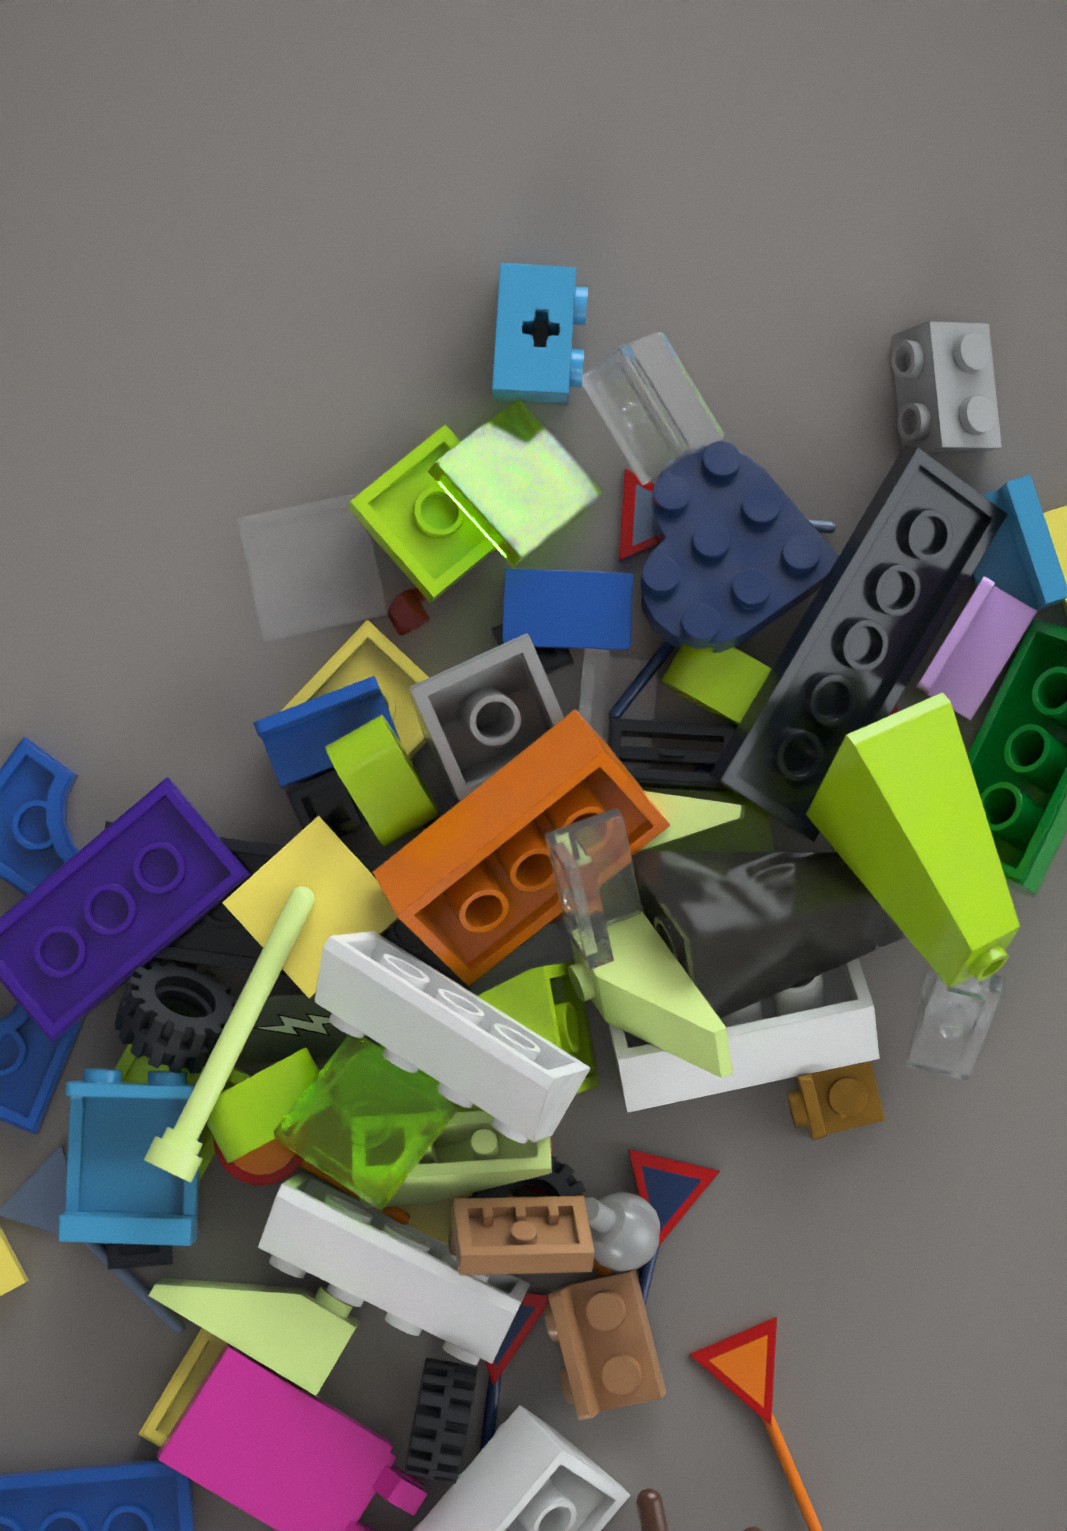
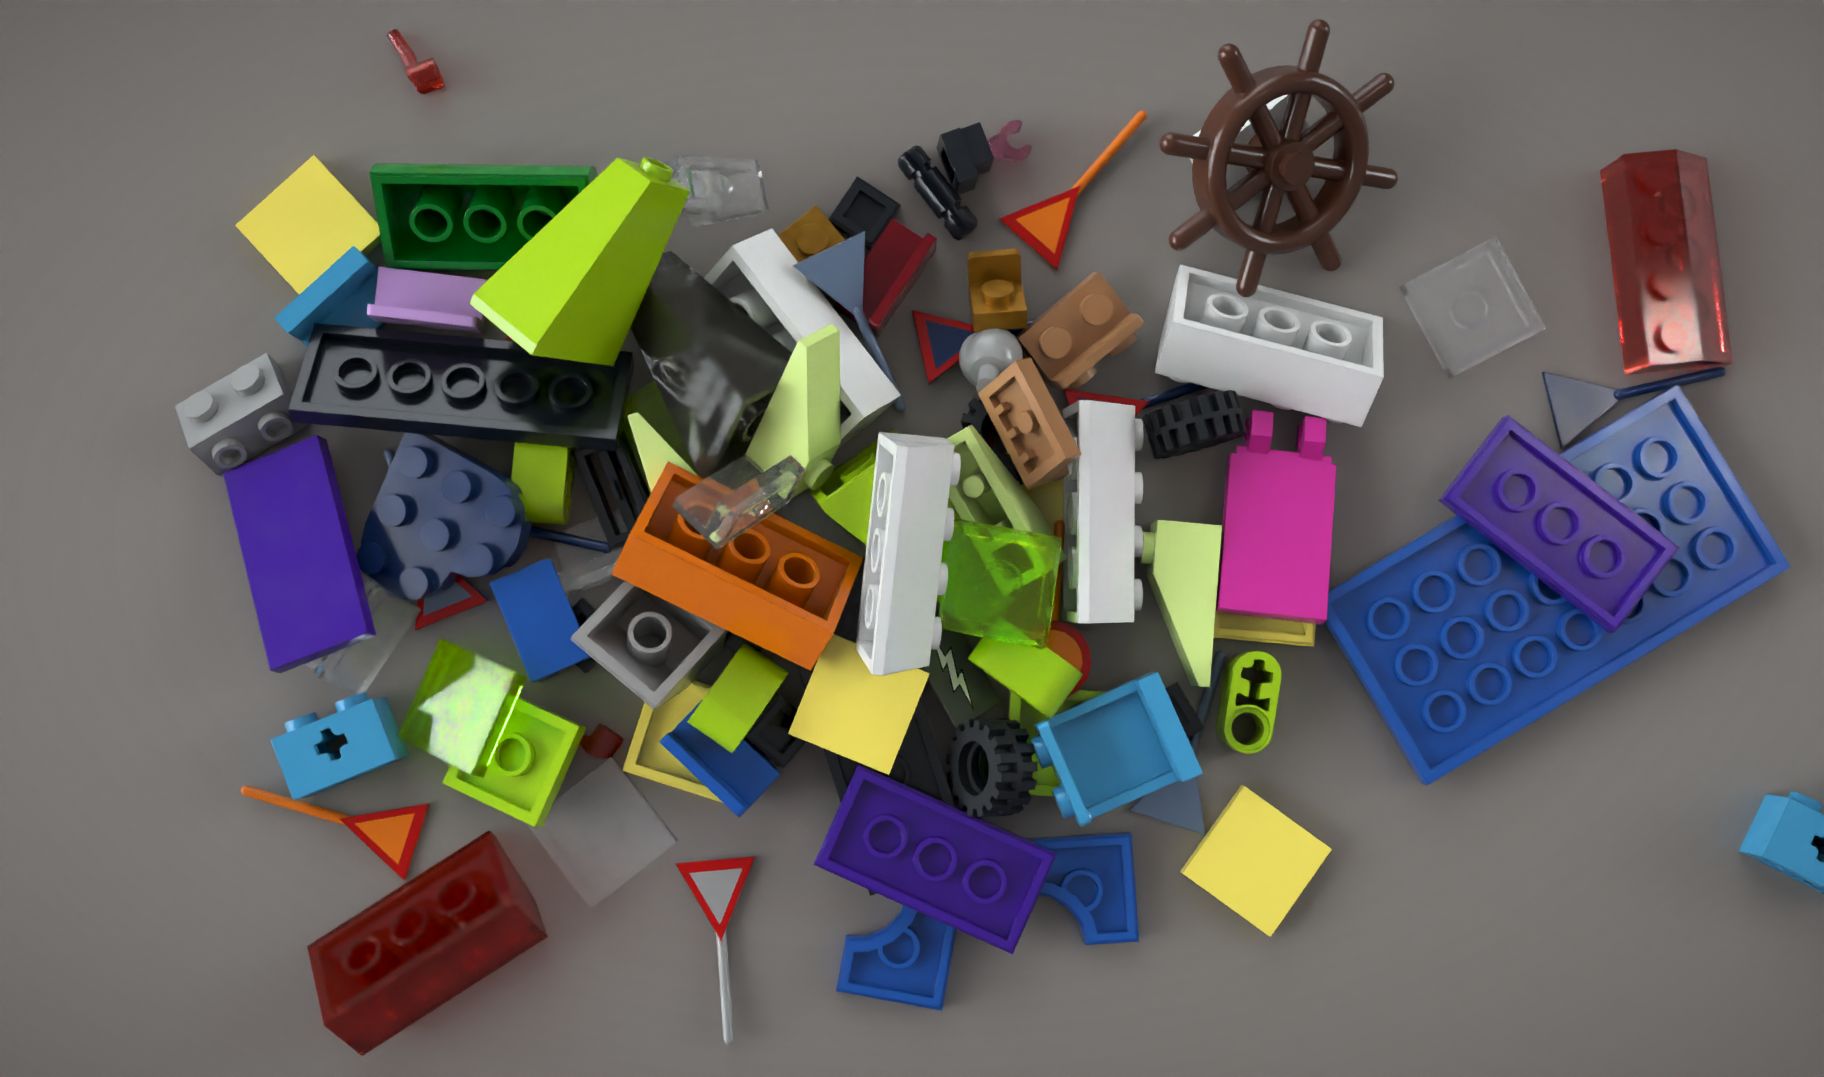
camera: 120 degrees left, 0 degrees up
yellowish green piece [144,886,315,1183] -> none
none -> dark purple tile [223,435,377,673]
none -> piece [241,785,430,881]
none -> clear red slope [307,830,548,1056]
none -> piece [675,856,755,1045]
none -> sand blue piece [792,231,906,412]
none -> black tile [828,176,901,250]
none -> dark red panel [834,218,937,337]
none -> black axle [898,145,978,240]
none -> black piece [937,120,1032,195]
none -> pearl gold bracket [967,248,1027,332]
none -> lime beam [1215,651,1282,754]

